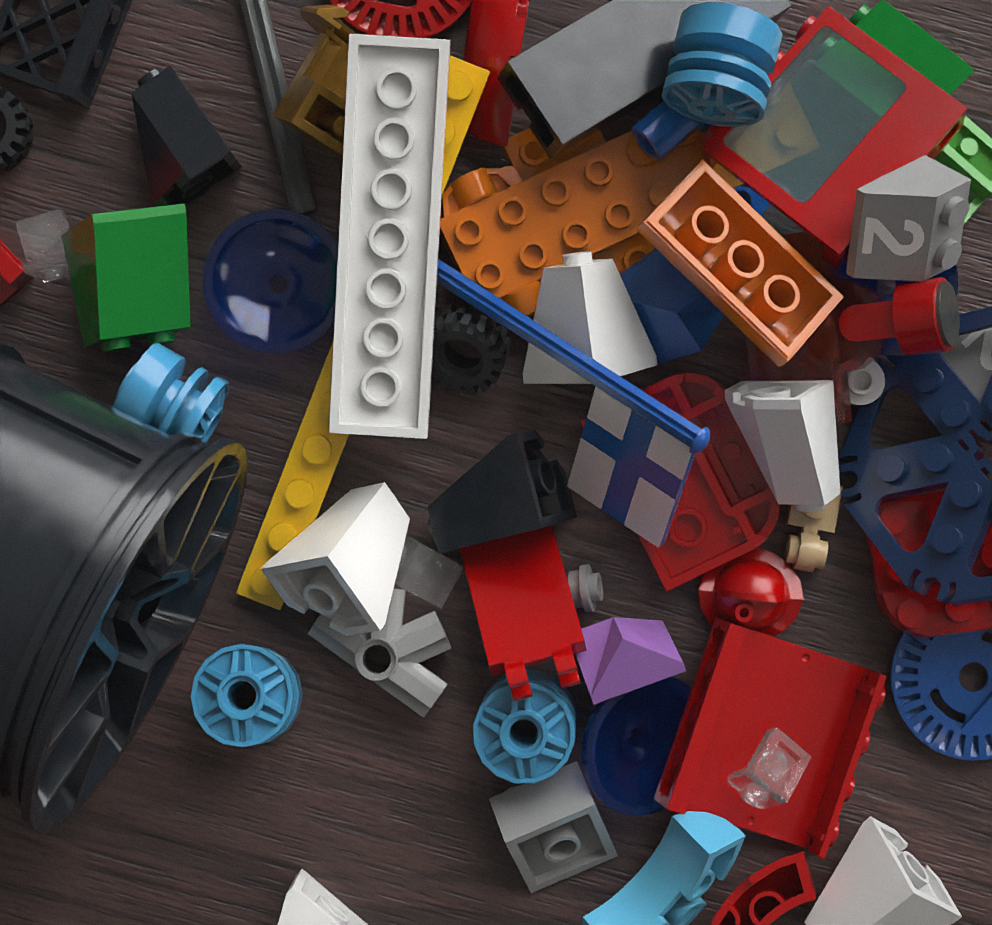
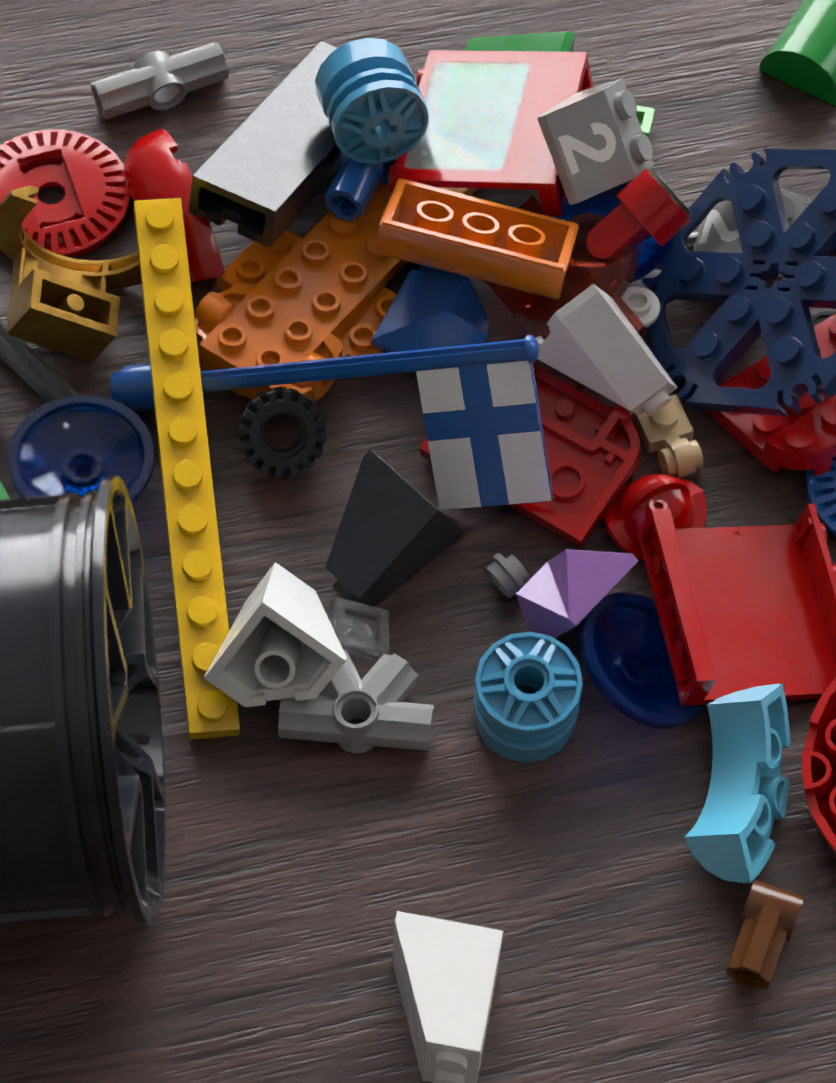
camera: 30 degrees left, 30 degrees down
dark azure wheel [191,644,303,748] -> none
white plate [329,34,450,439] -> none
red tile [460,525,587,701] -> none
light grey slope [489,761,618,893] -> none
white slope [523,251,658,384] -> none
clear bracket [728,727,812,809] -> none

